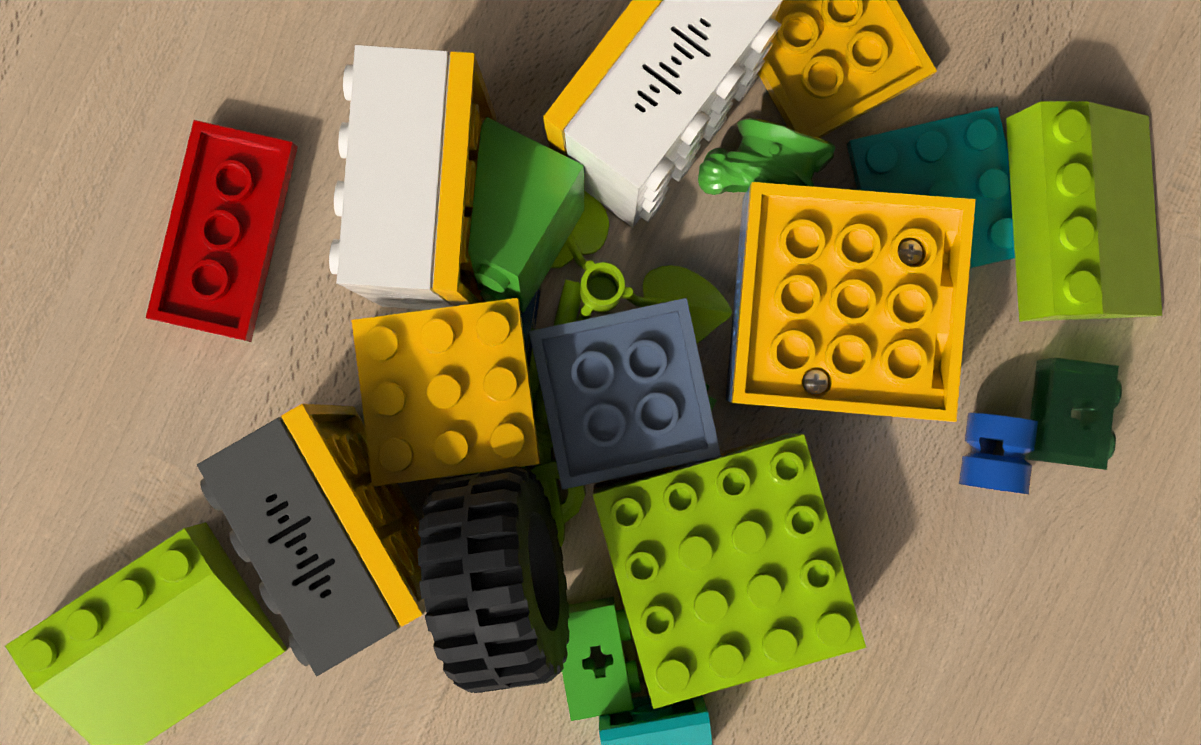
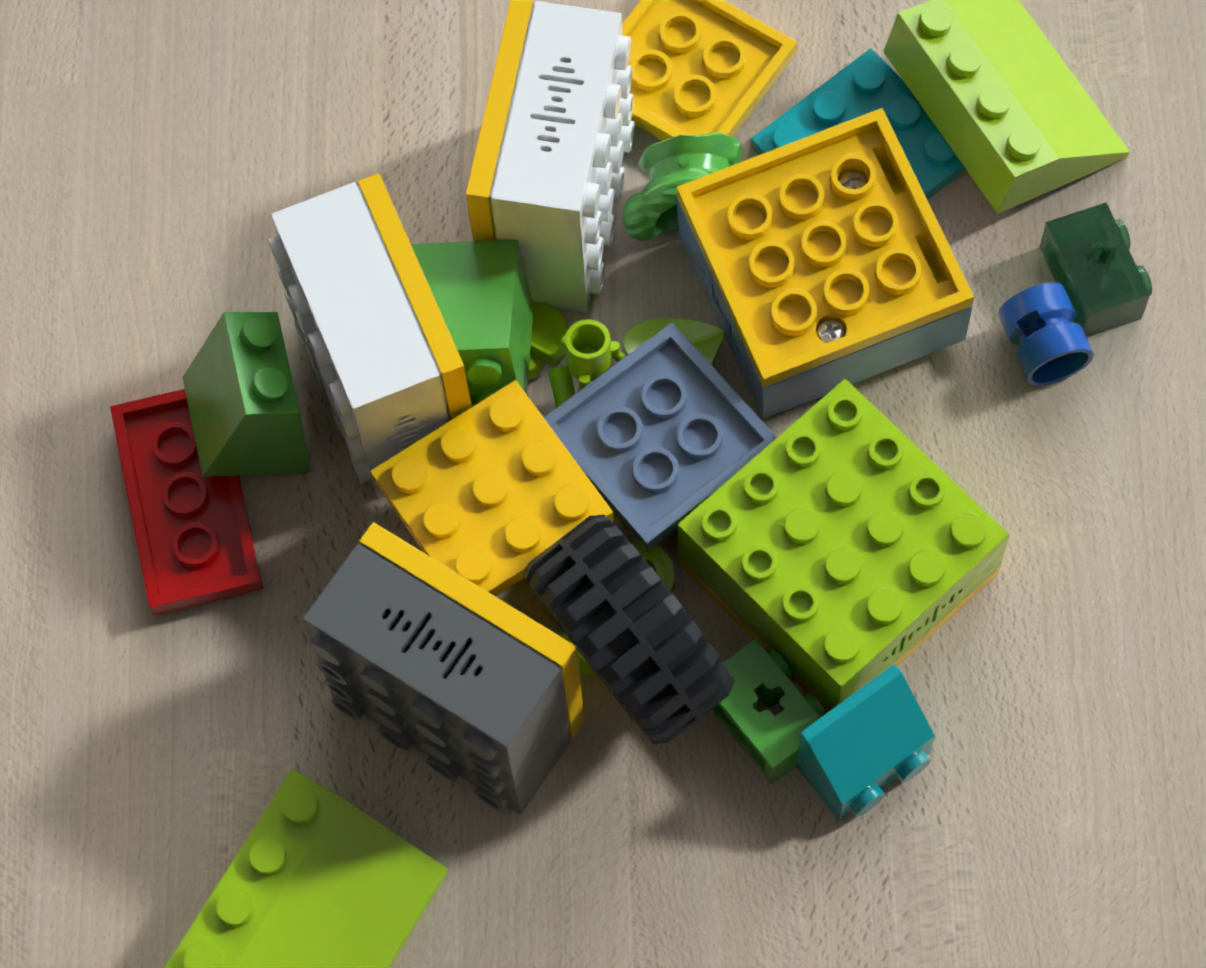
camera: 25 degrees left, 20 degrees down
none -> bright green slope [182,312,311,477]

